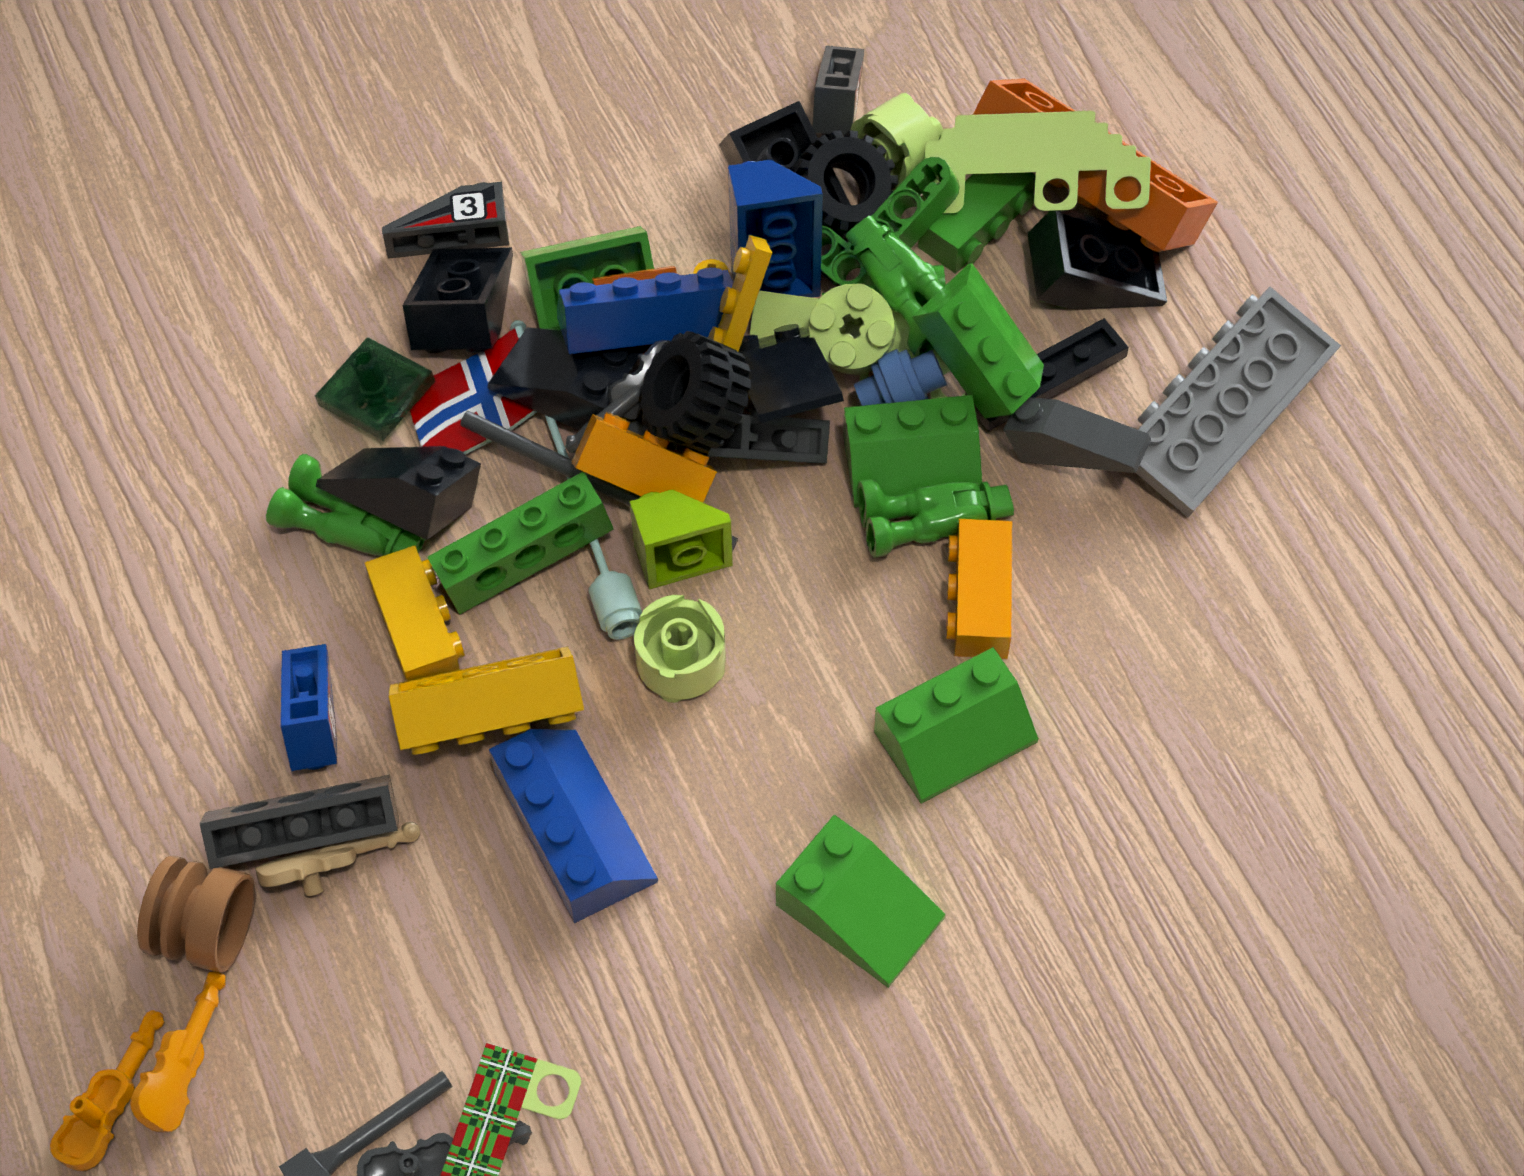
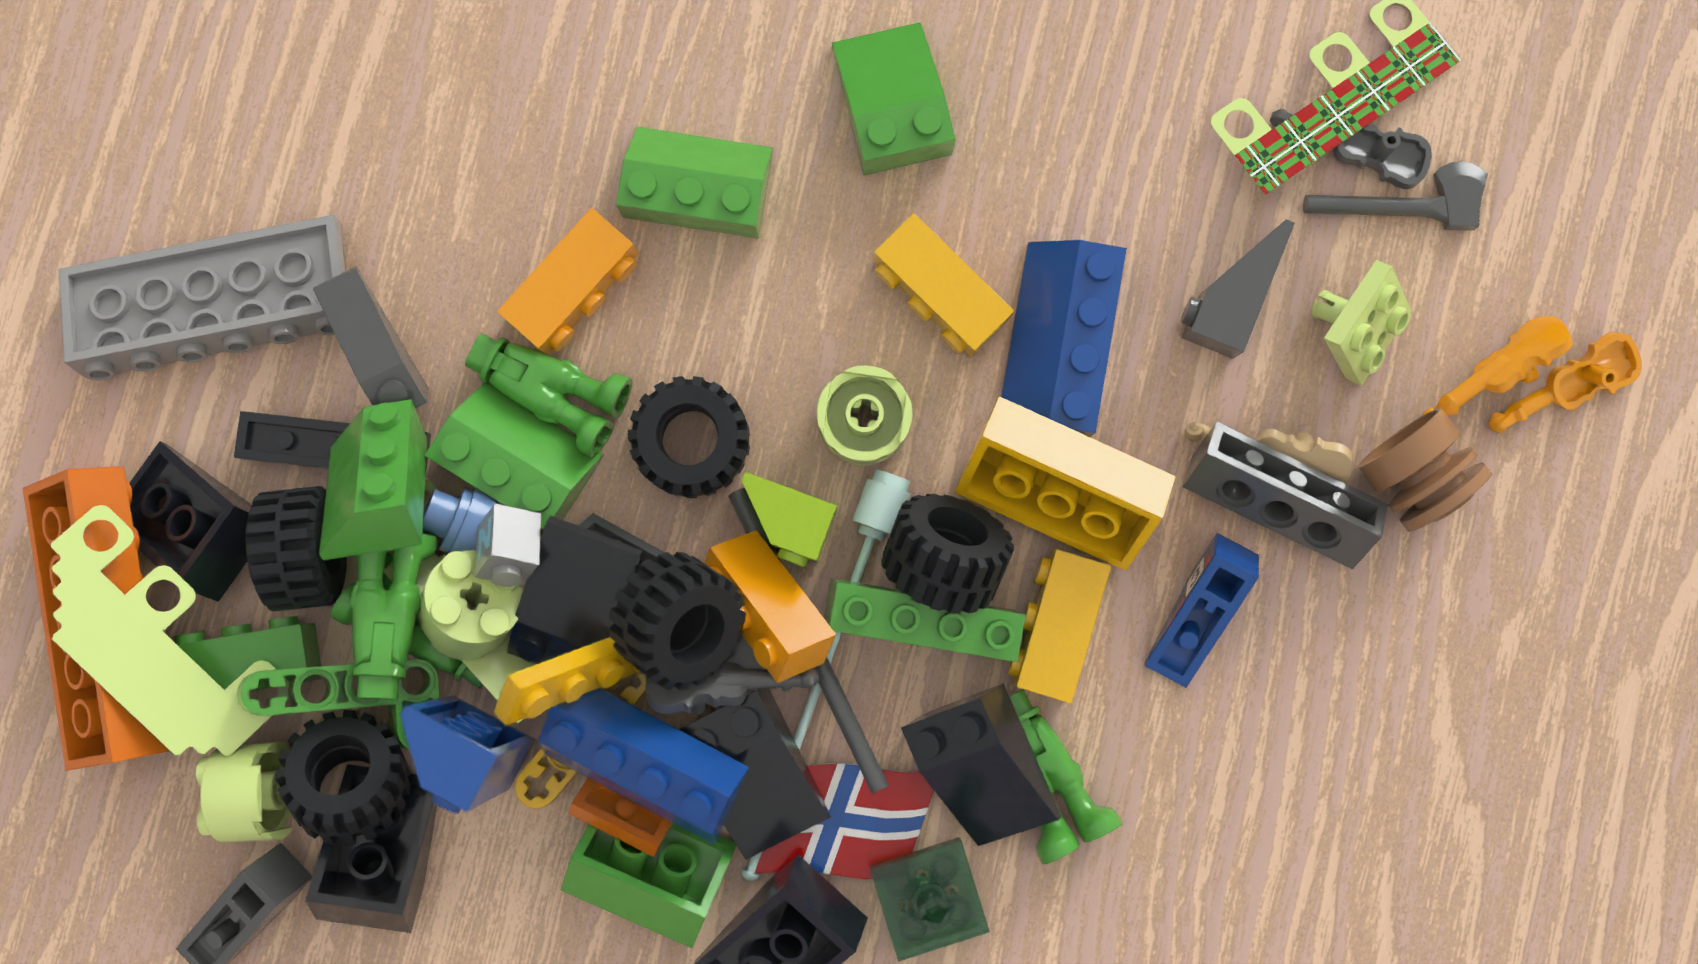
camera: 145 degrees left, 25 degrees up
none -> black tyre [246,486,347,612]
none -> brick [474,503,541,587]
none -> black tyre [628,376,750,498]
none -> yellow brick [873,213,1014,357]
none -> black tyre [881,494,1014,614]
none -> dark grey slope [1180,219,1295,359]
none -> yellowish green plate [1312,260,1412,386]

